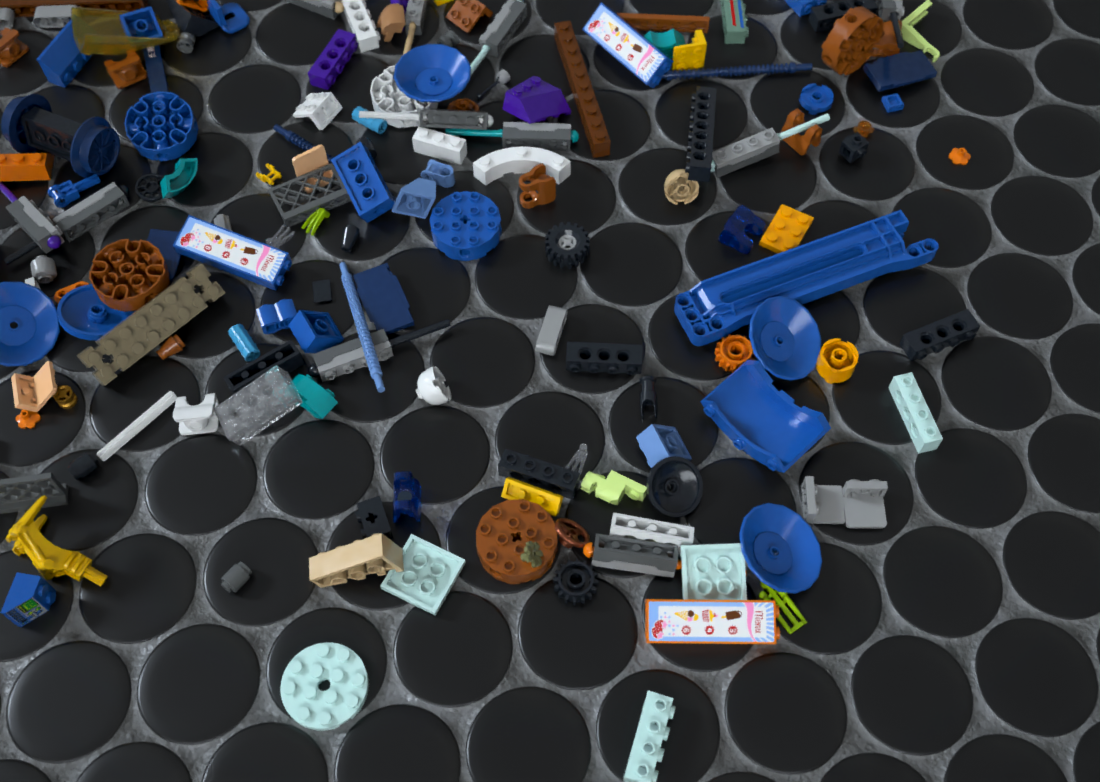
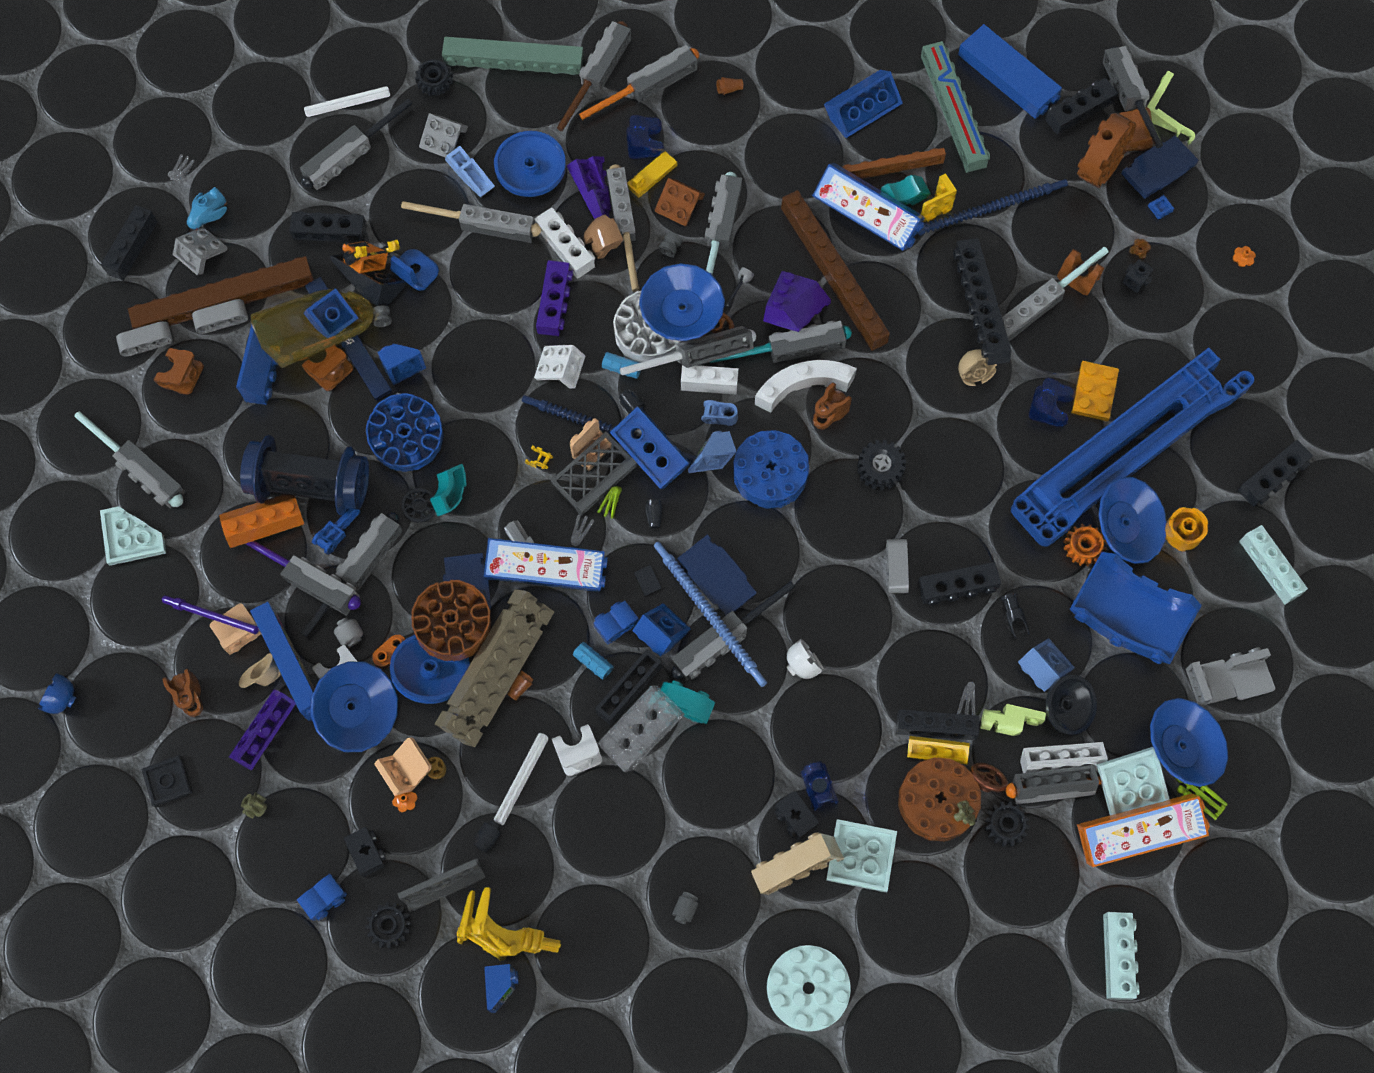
camera: 15 degrees left, 10 degrees up
blue plate [799,83,834,115] -> none
none -> blue slope [377,344,426,385]

